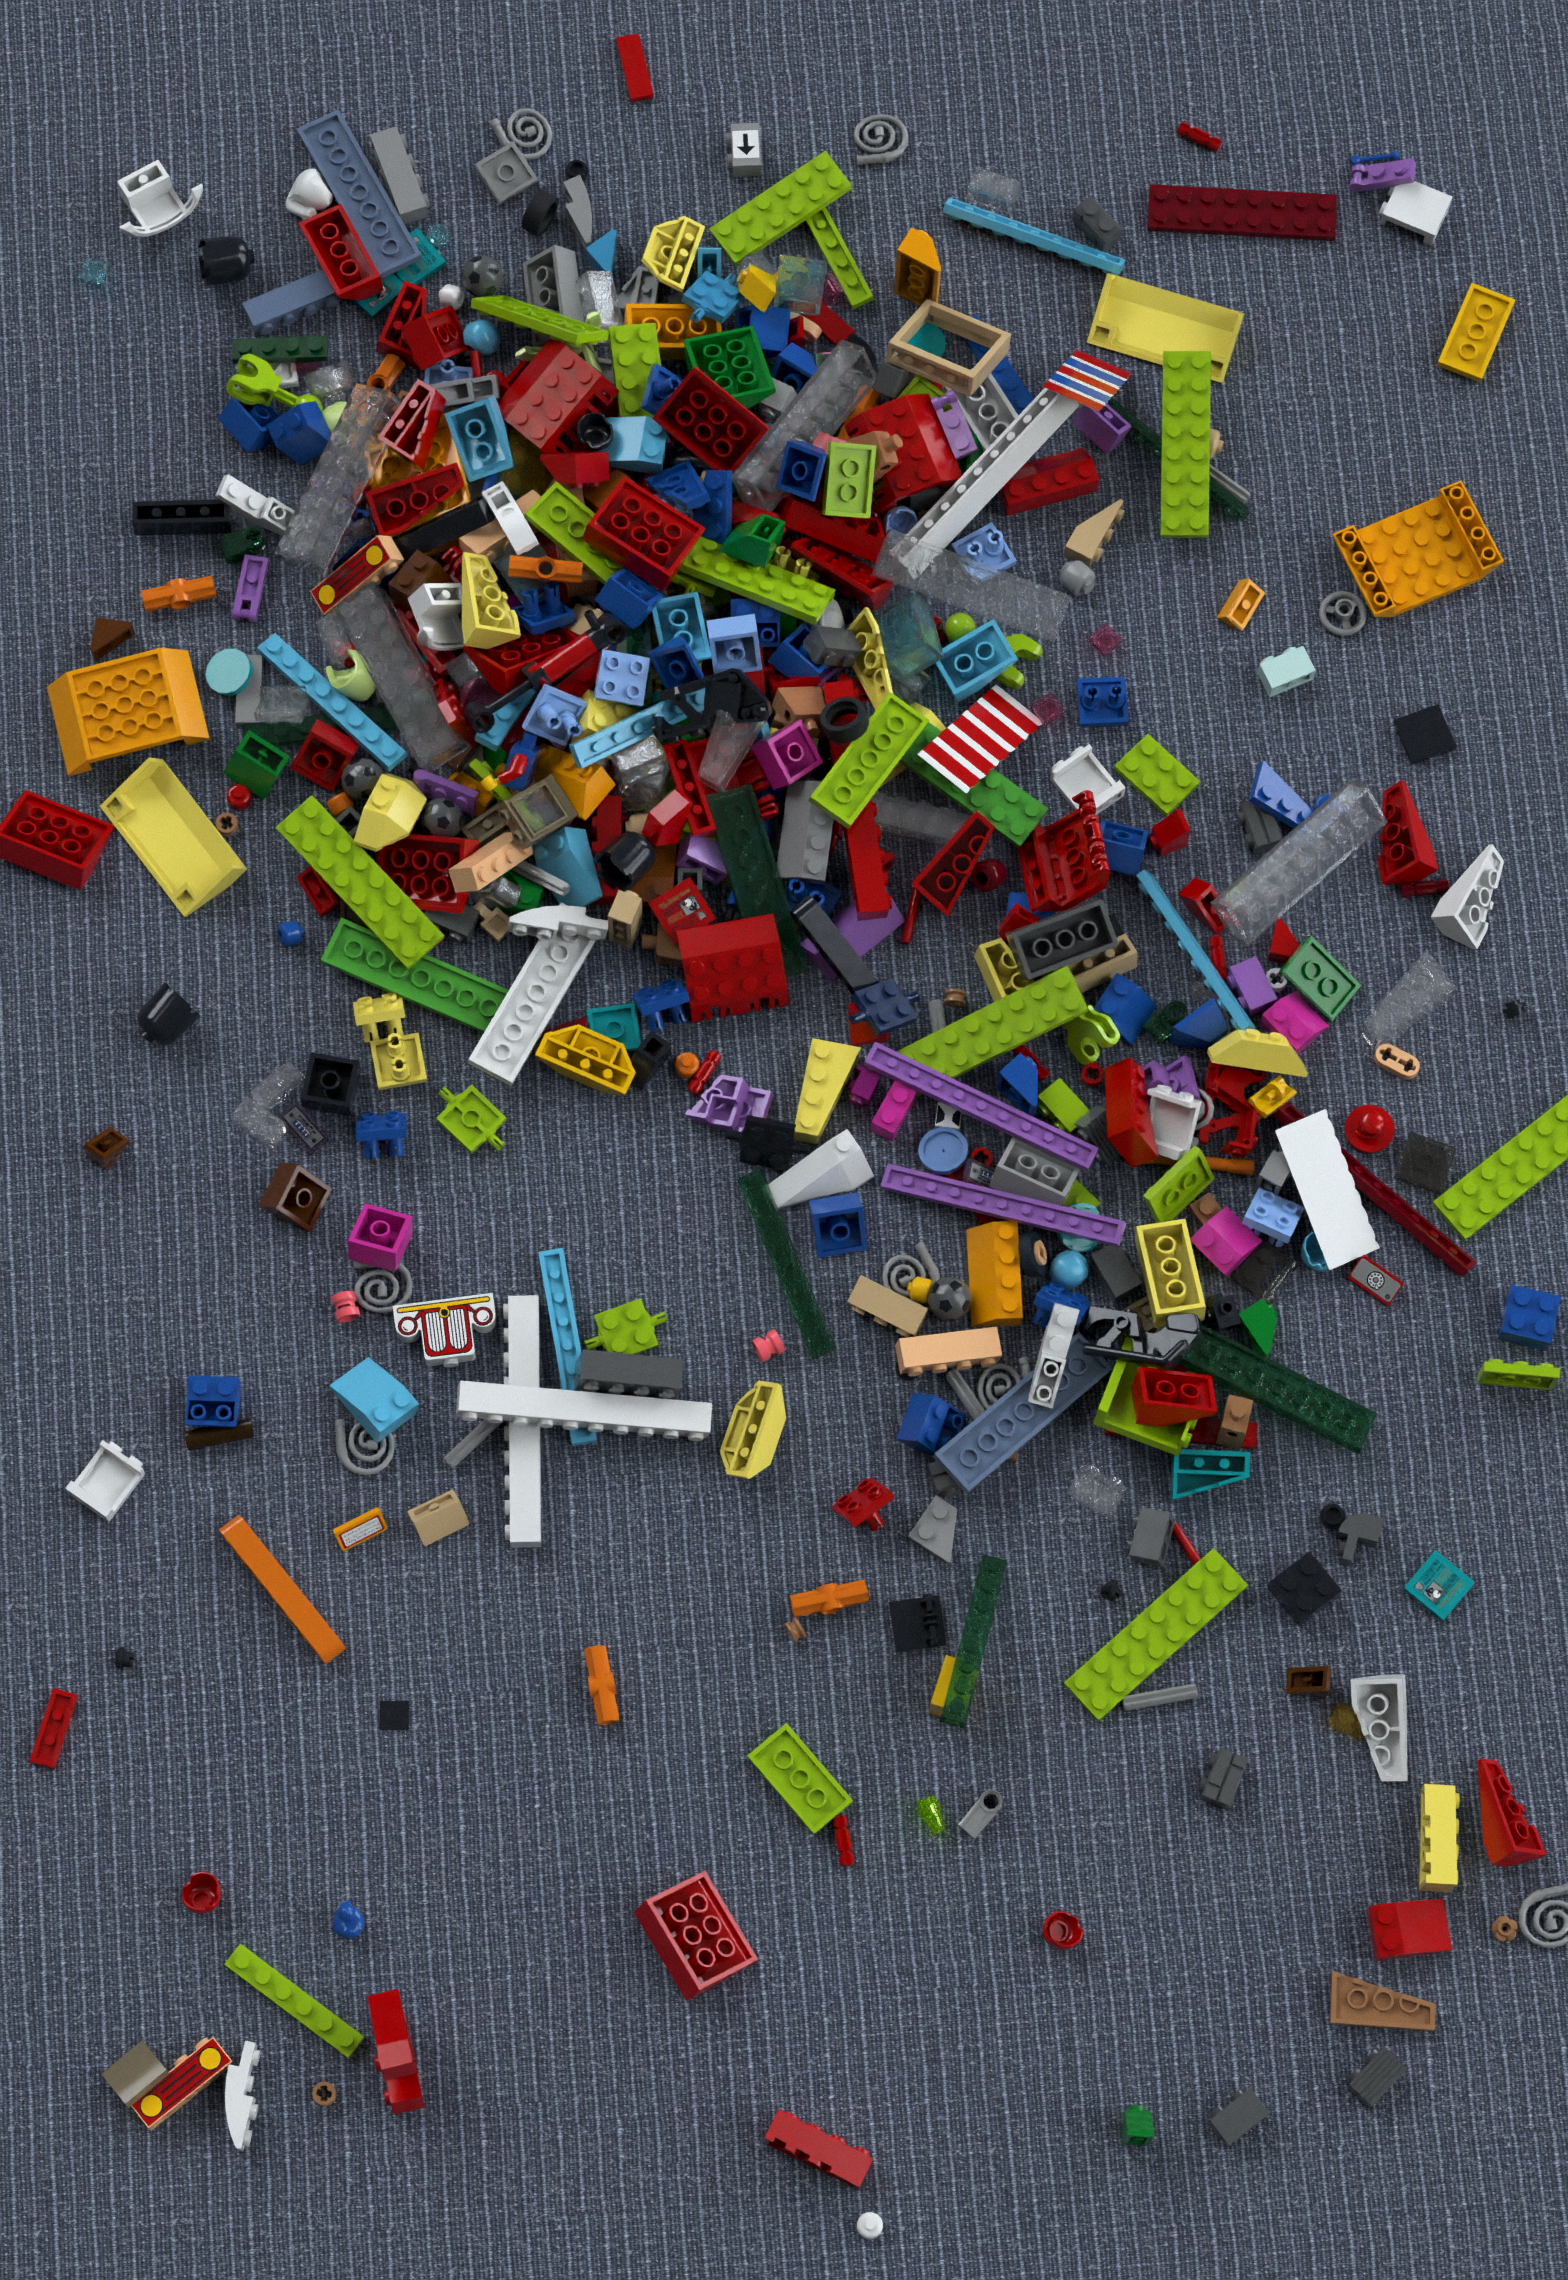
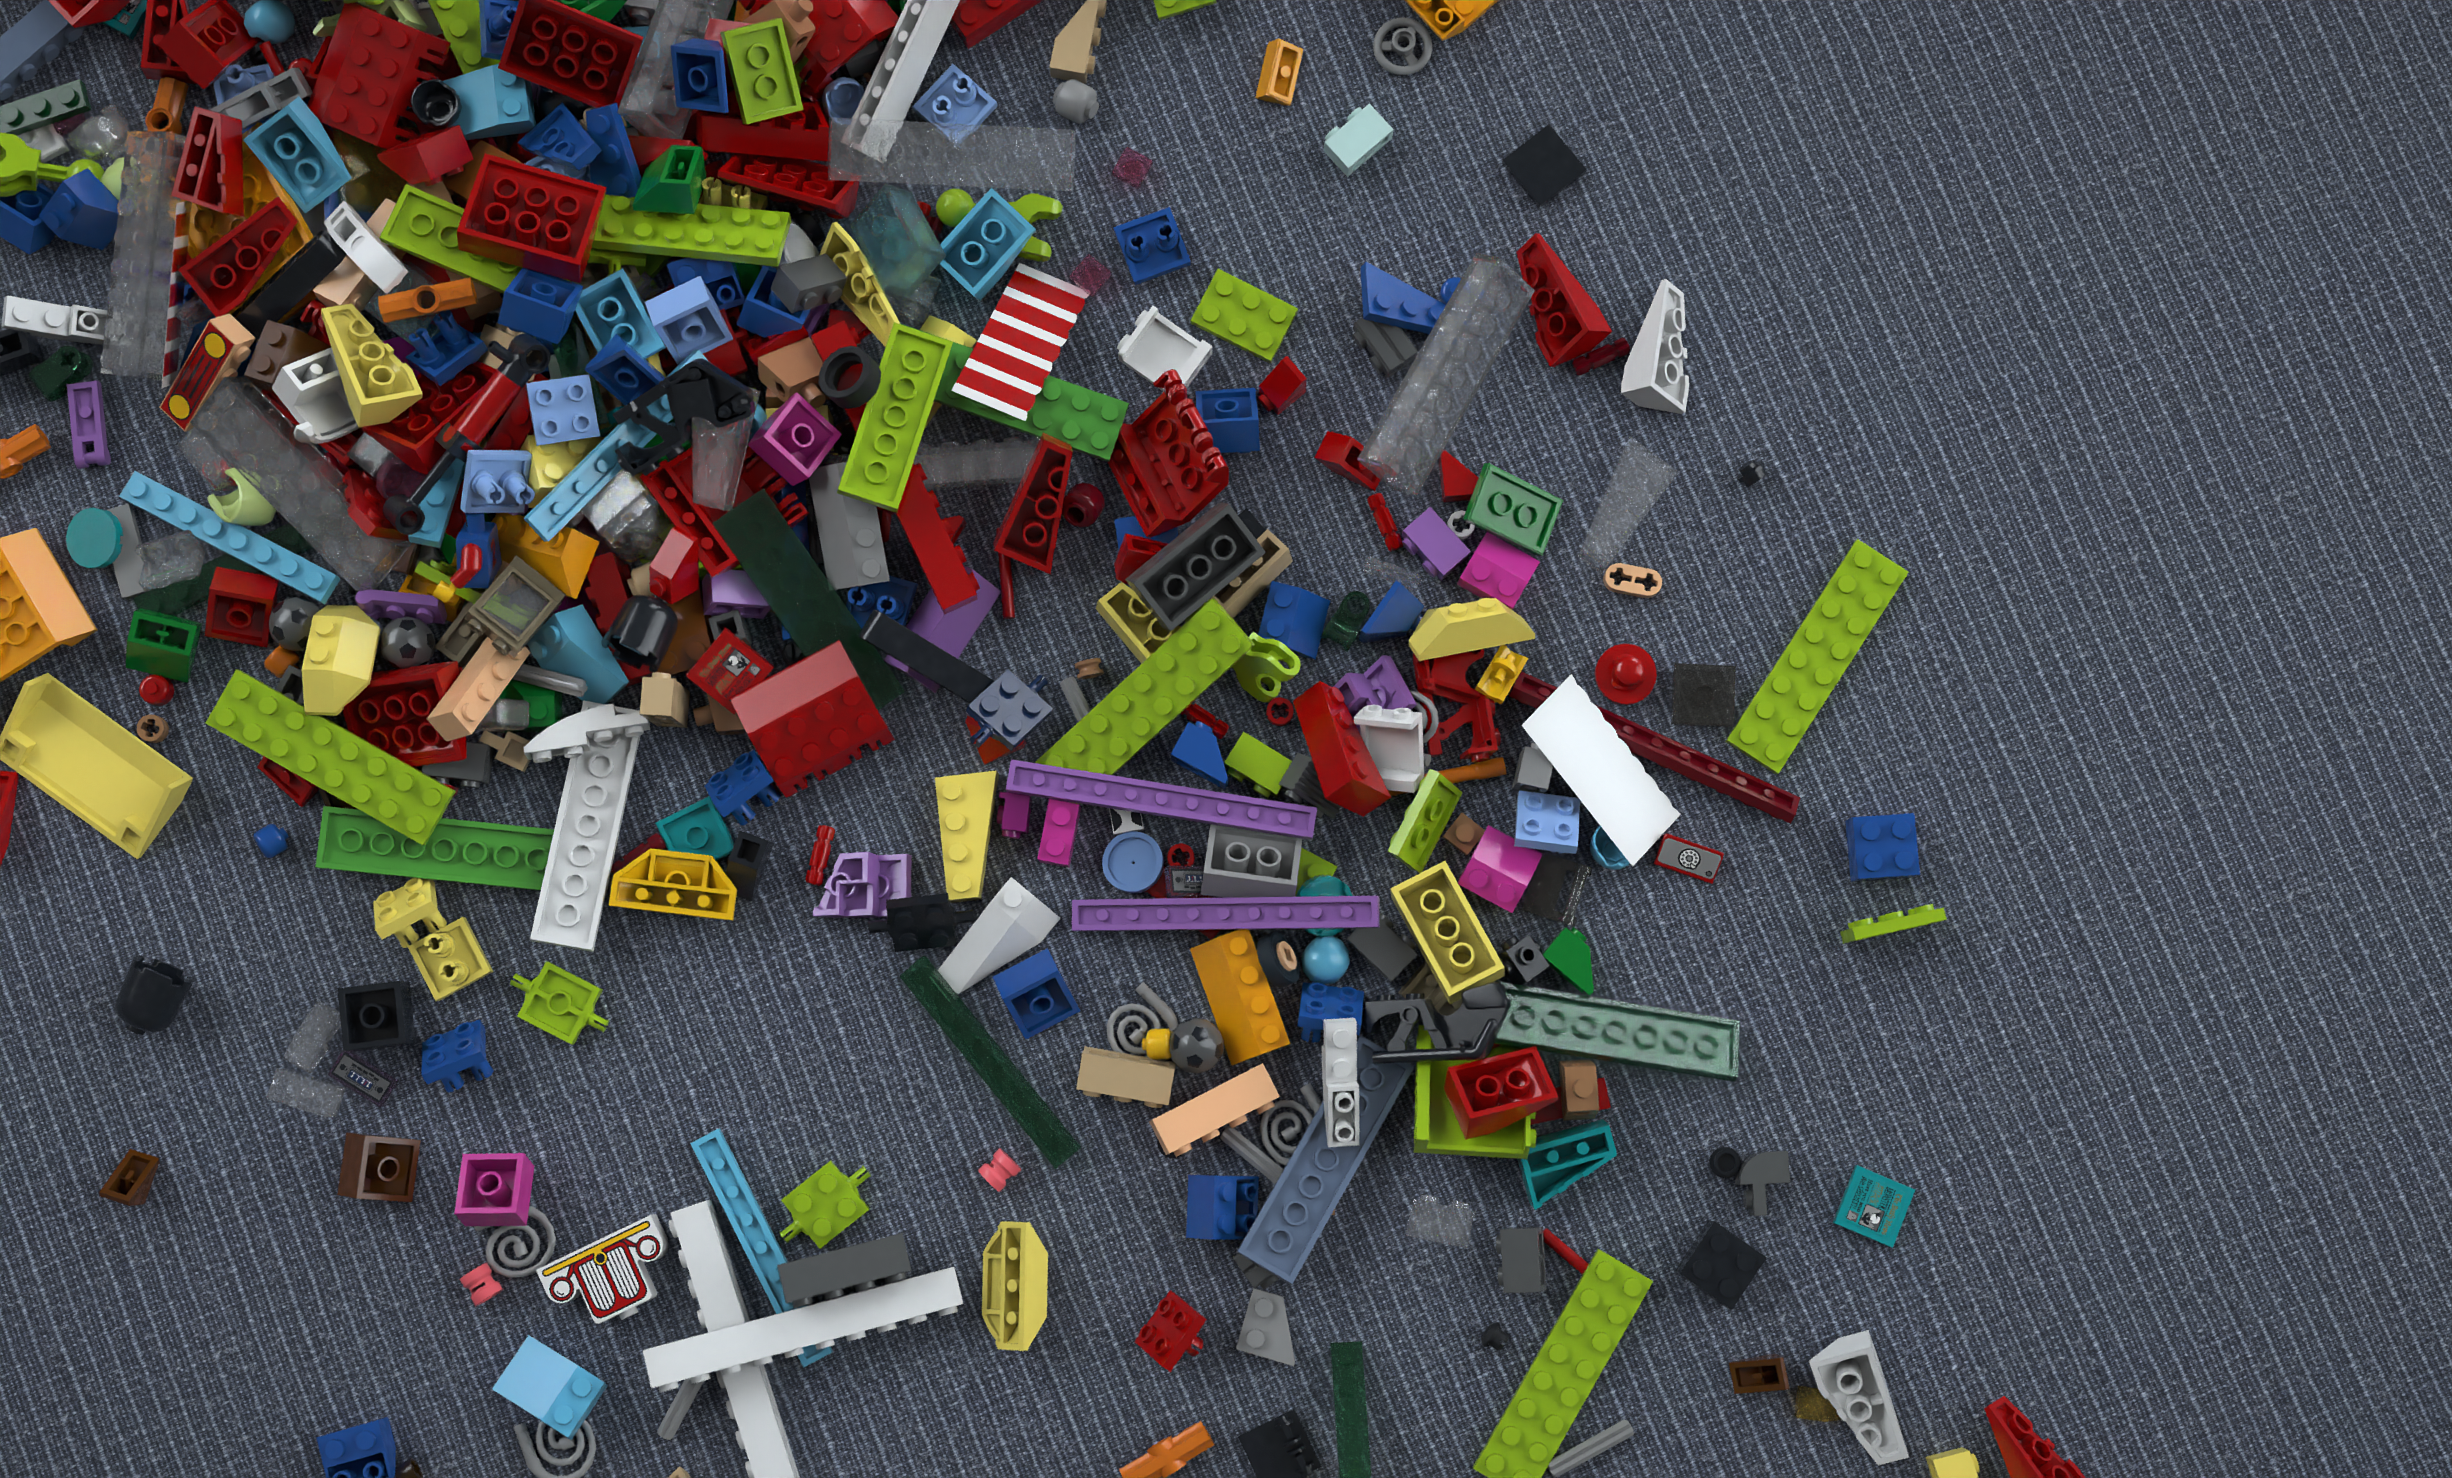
camera: 15 degrees left, 10 degrees up
orange piece [675,1052,699,1079] -> none
medium azure plate [1137,869,1256,1031] -> none

